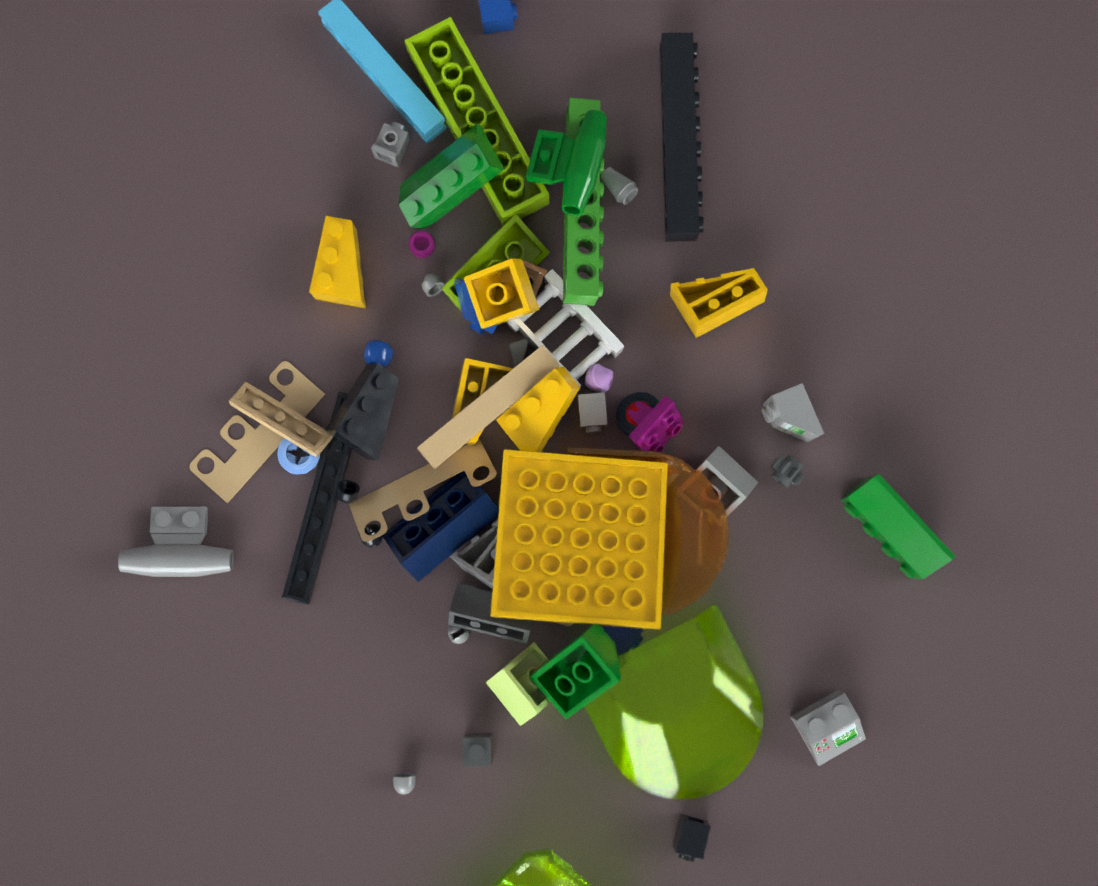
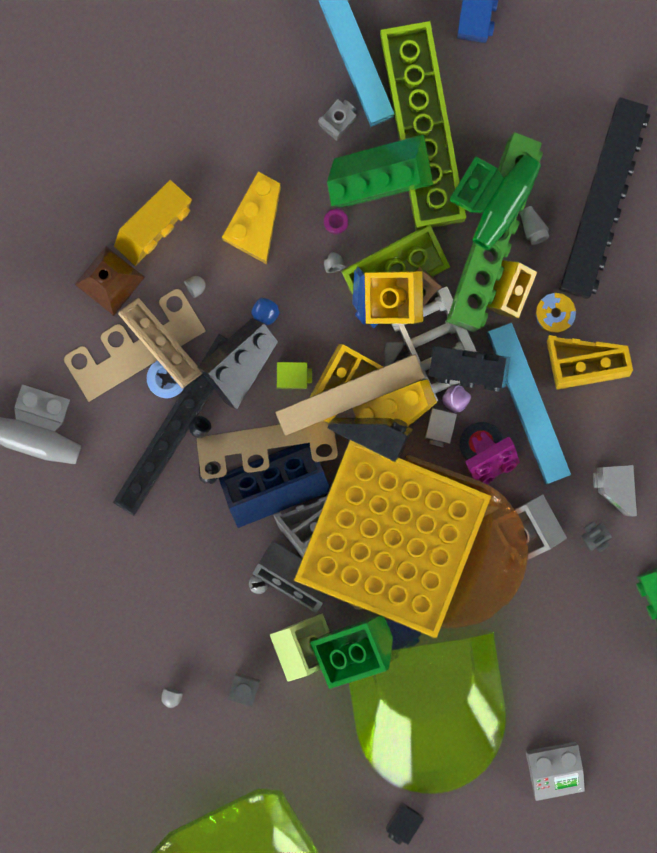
camera: 15 degrees right, 5 degrees up
none -> reddish brown slope [75,246,145,316]
none -> yellow wedge [114,180,192,266]
none -> light grey hinge [184,276,205,298]
none -> lime brick [277,362,312,389]
none -> black slope [328,418,413,462]
none -> black wedge [429,346,511,392]
none -> yellow brick [487,260,537,318]
none -> medium azure piece [487,323,571,484]
none -> yellow piece [535,293,576,333]

